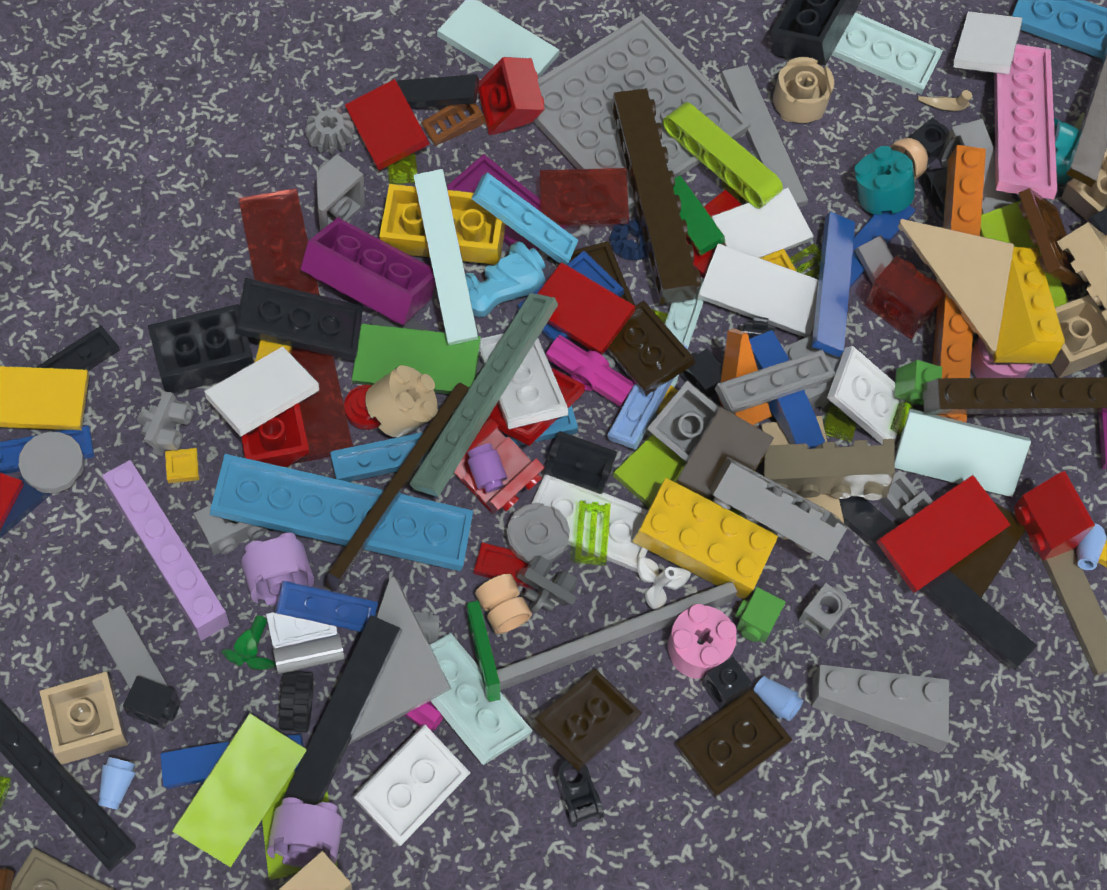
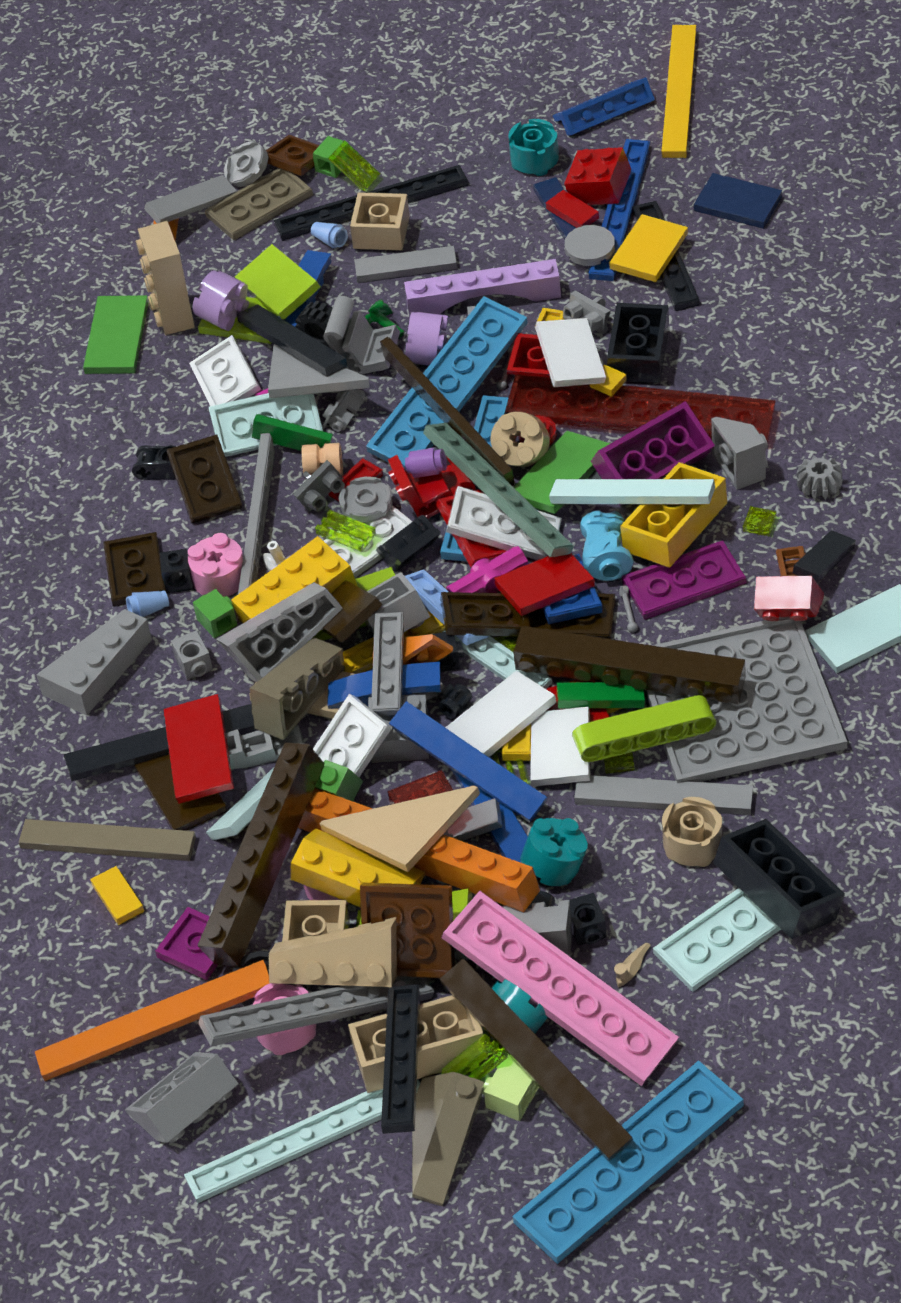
camera: 130 degrees right, 15 degrees down
black brick [123,676,180,729] -> none
black tile [235,278,363,361] -> none
blue tile [274,581,378,632] -> none
red tile [345,79,430,170] -> none
medium azure tile [471,172,578,264] -> none
clear red tile [540,168,629,226] -> none
light nougat hair [890,138,929,180] -> none
white tile [953,11,1022,74] -> none
red slope [1014,471,1095,561] -> none
light blue cone [1076,523,1107,570] -> none

